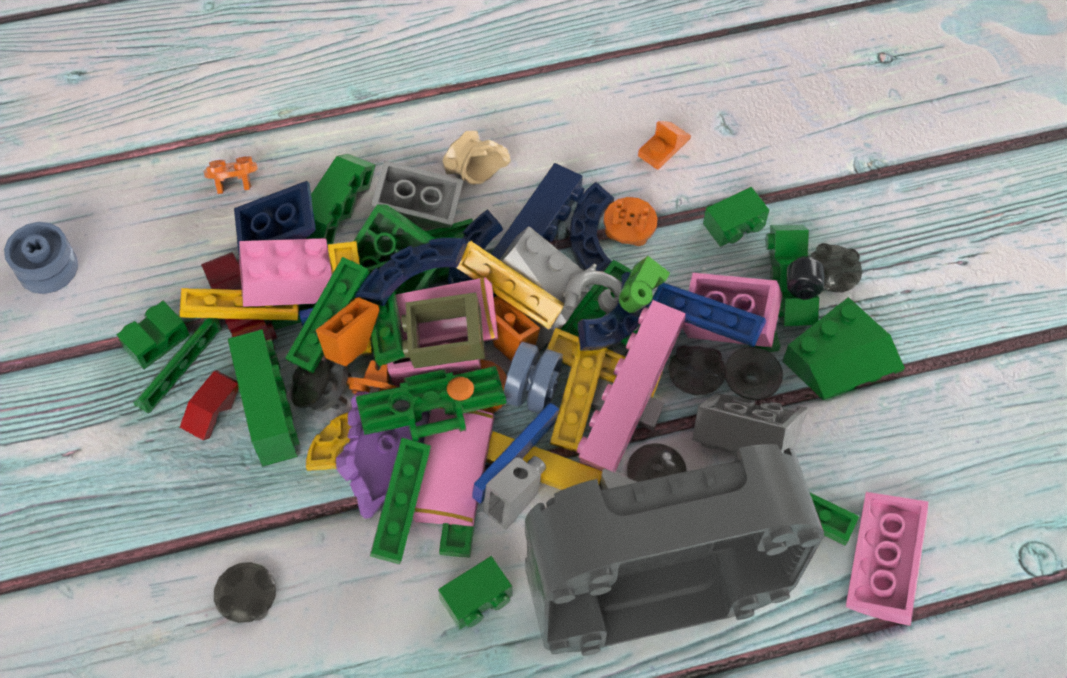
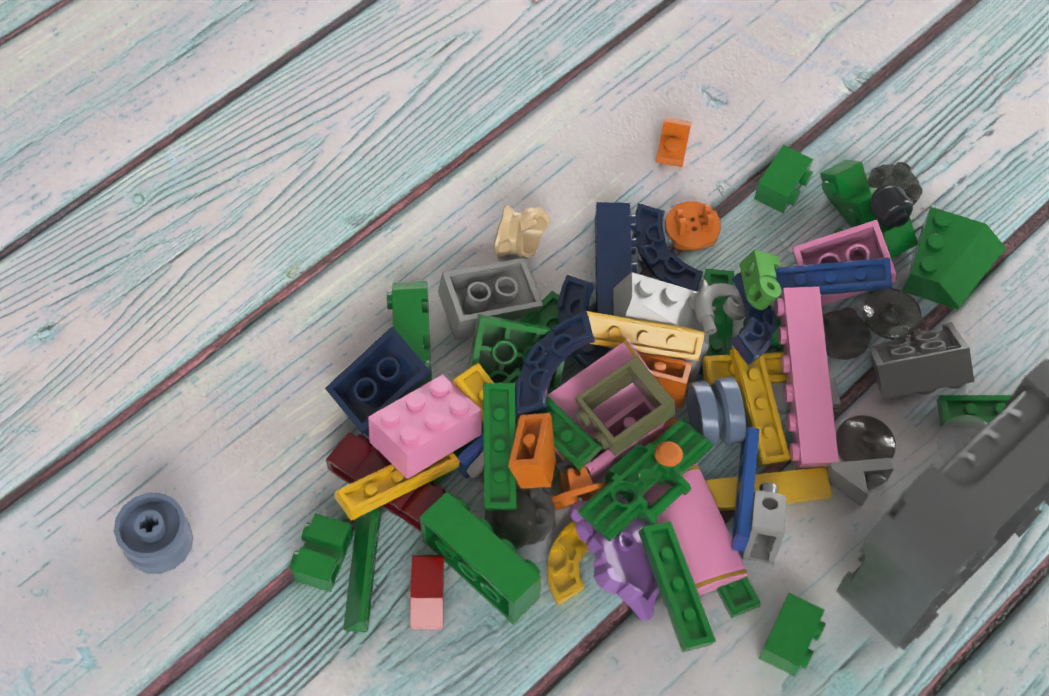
camera: 30 degrees left, 0 degrees up
orange plate [203,156,258,194] -> none

